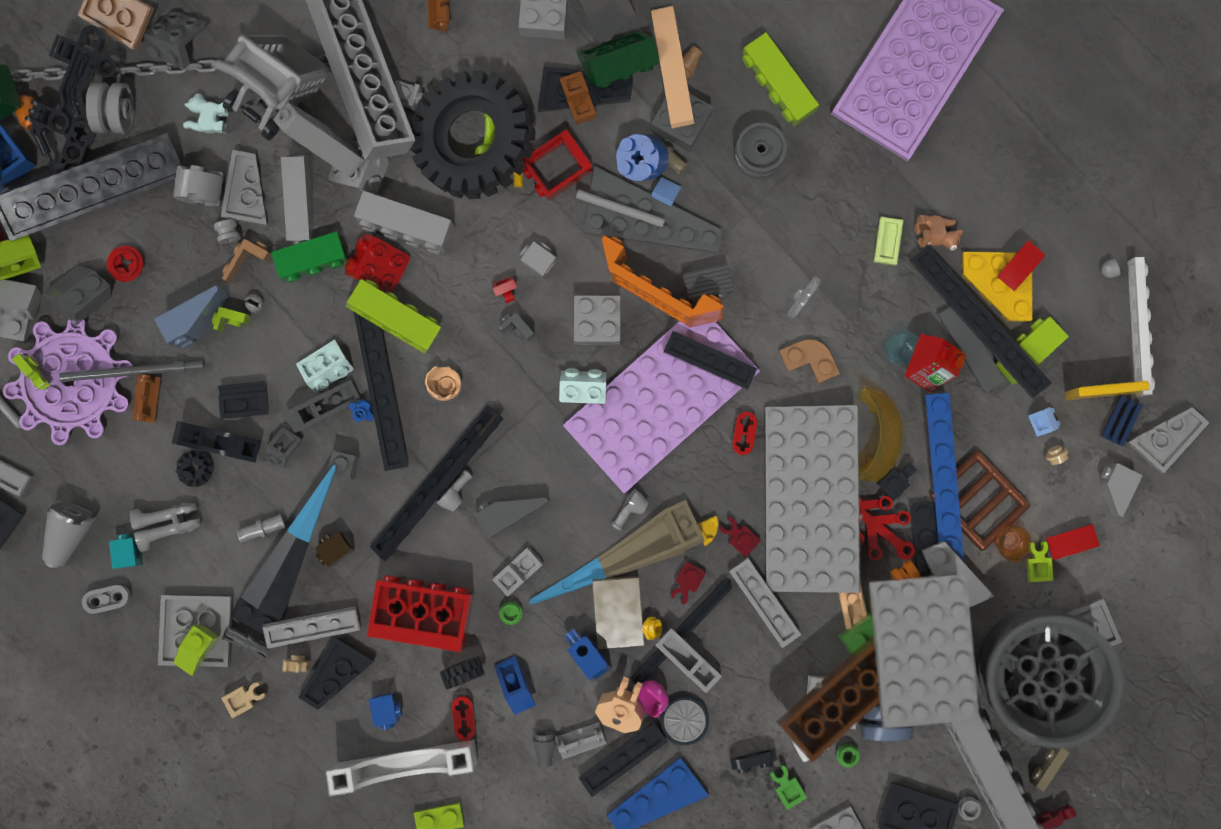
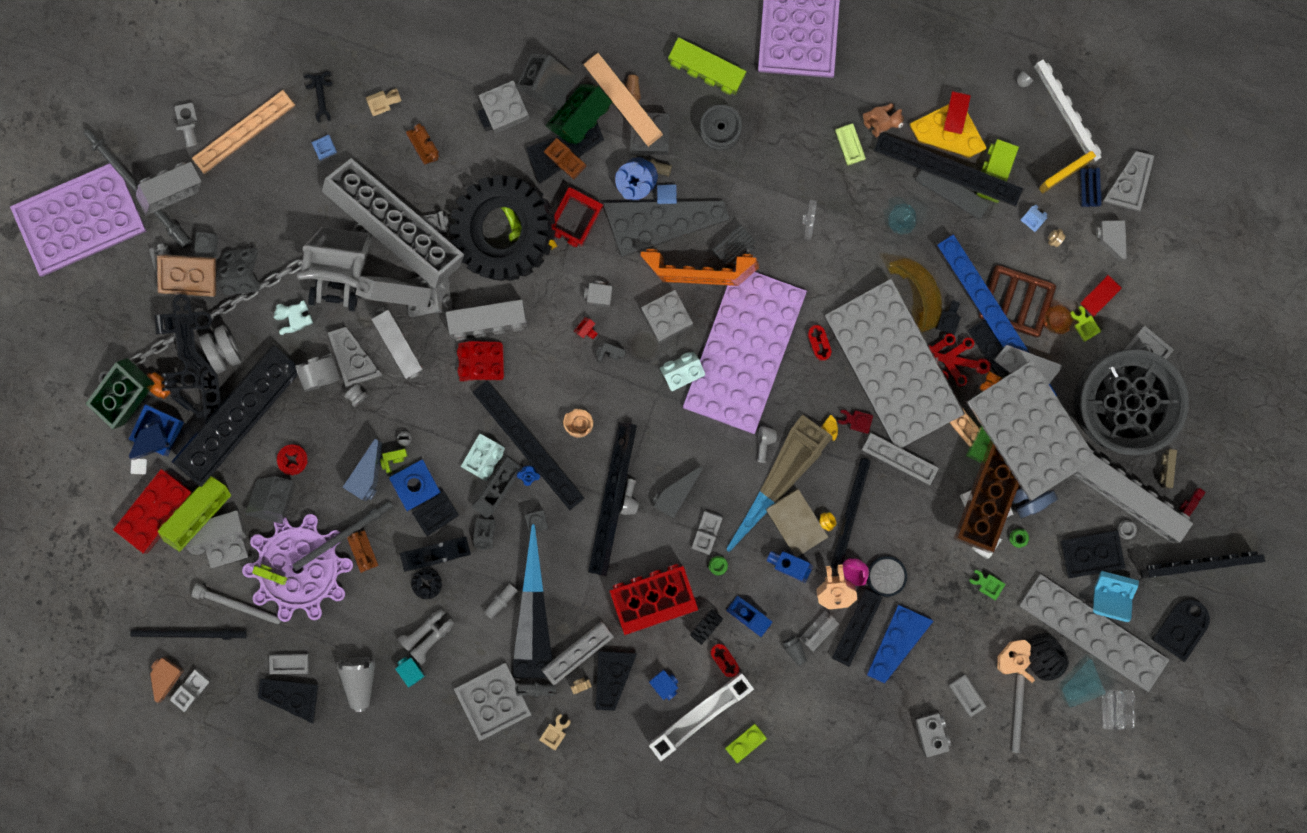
camera: 30 degrees left, 0 degrees up
light grey plate [82,585,131,614] -> none
lime slope [173,624,220,676] -> none
medium nougat bracket [222,239,272,284] -> none
green brick [271,231,348,283] -> none
dark brown brick [315,532,355,567] -> none
lime brick [345,279,441,354] -> none
light grey bar [576,190,665,227] -> none
light grey slope [655,628,722,693] -> none
black plate [663,331,757,390] -> none
dark red plate [670,561,706,605] -> none
black plate [730,749,777,773] -> none
medium nougat plate [779,340,840,384] -> none
red slope [904,334,966,392] -> none
none -> blue piece [389,459,441,512]
none -> black tile [477,108,492,132]

